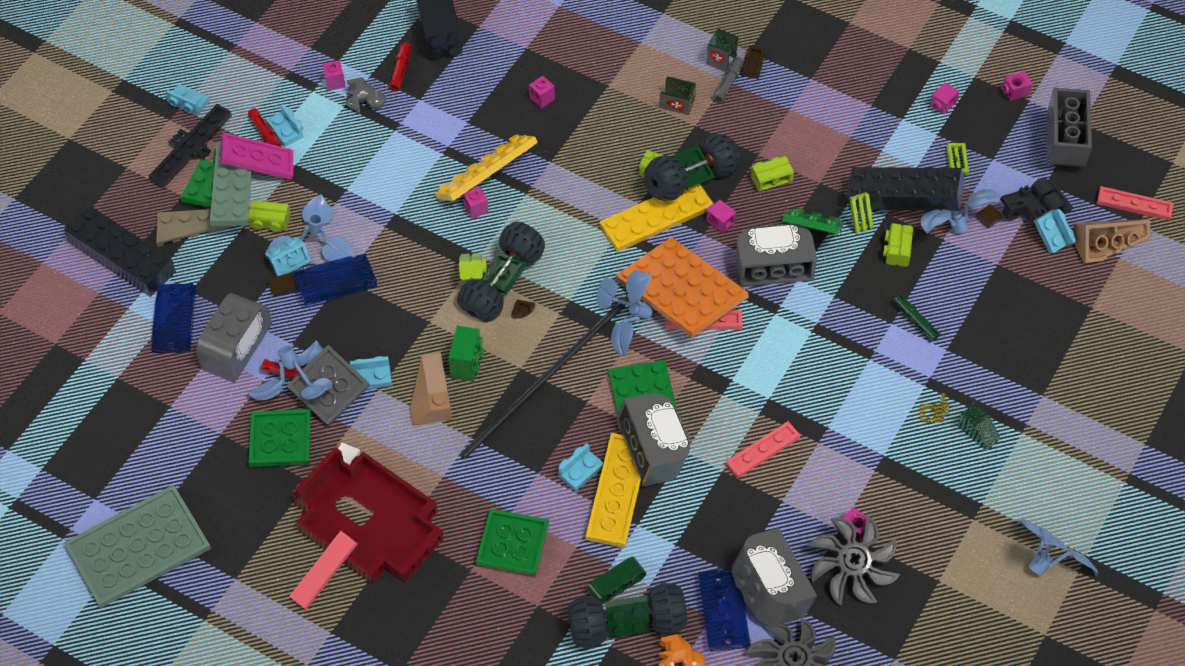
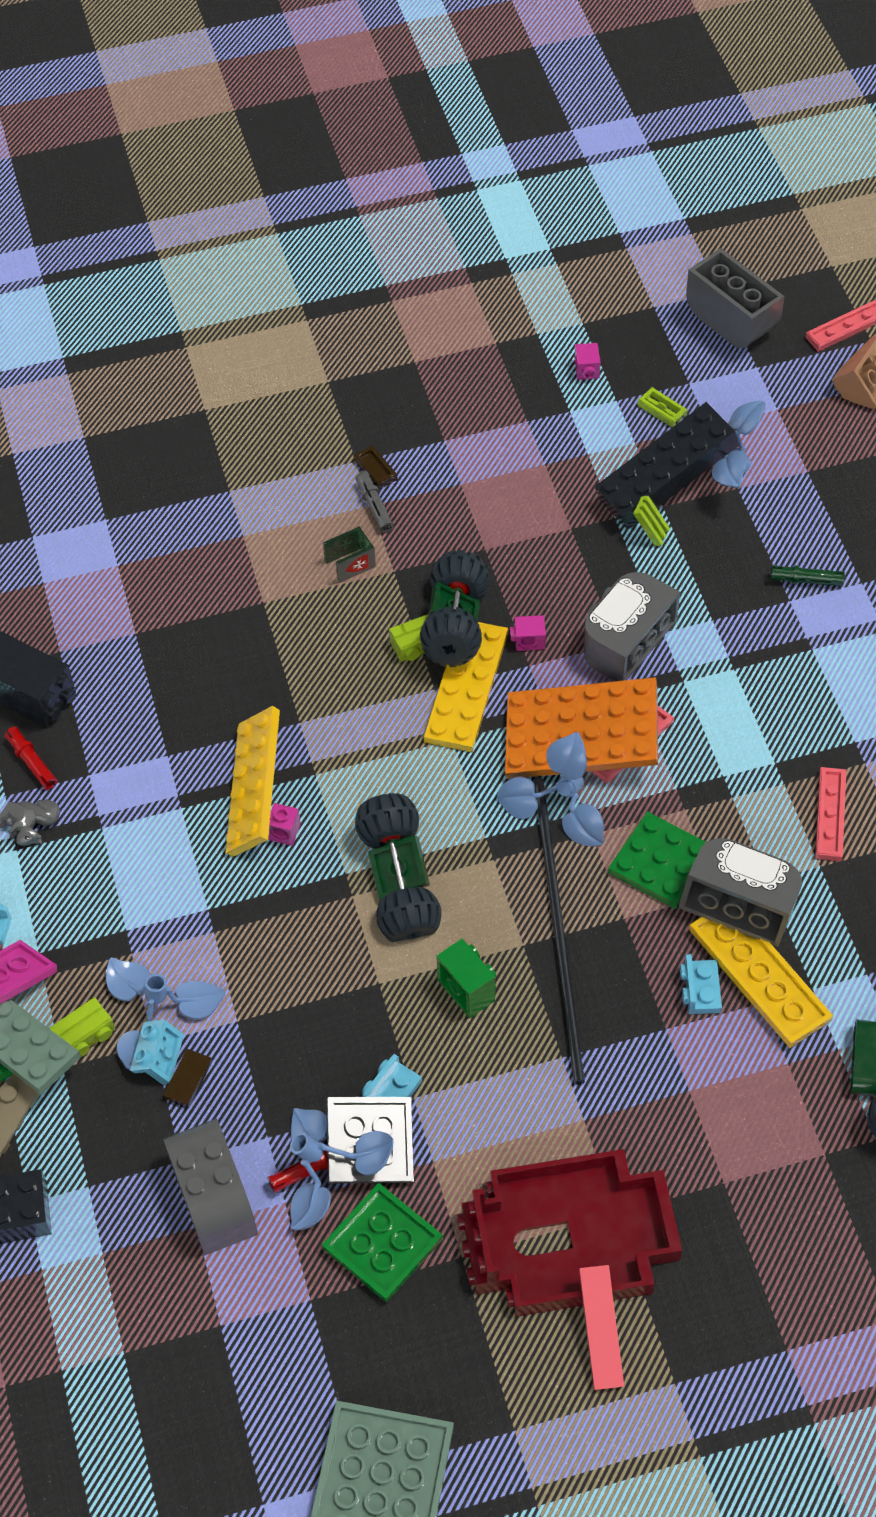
camera: 45 degrees left, 0 degrees up
clear blue piece [151,283,197,353] -> none
clear blue piece [293,253,377,306] -> none
white tile [338,443,360,465] -> none
medium nougat wedge [410,353,452,426] -> none
lime brick [459,253,487,280] -> none
green plate [476,509,549,577] -> none
dark brown tile [512,299,535,319] -> none
dark pink brick [529,76,555,109] -> none
piece [706,29,739,72] -> none
lime brick [751,156,794,192] -> none
green plate [782,207,844,234] -> none
lime brick [883,223,913,267] -> none
dark brown tile [976,204,1003,228] -> none
black plate [1000,177,1073,226] -> none
dark pink brick [1002,71,1032,101] -> none
medium azure bracket [1034,209,1076,254] -> none

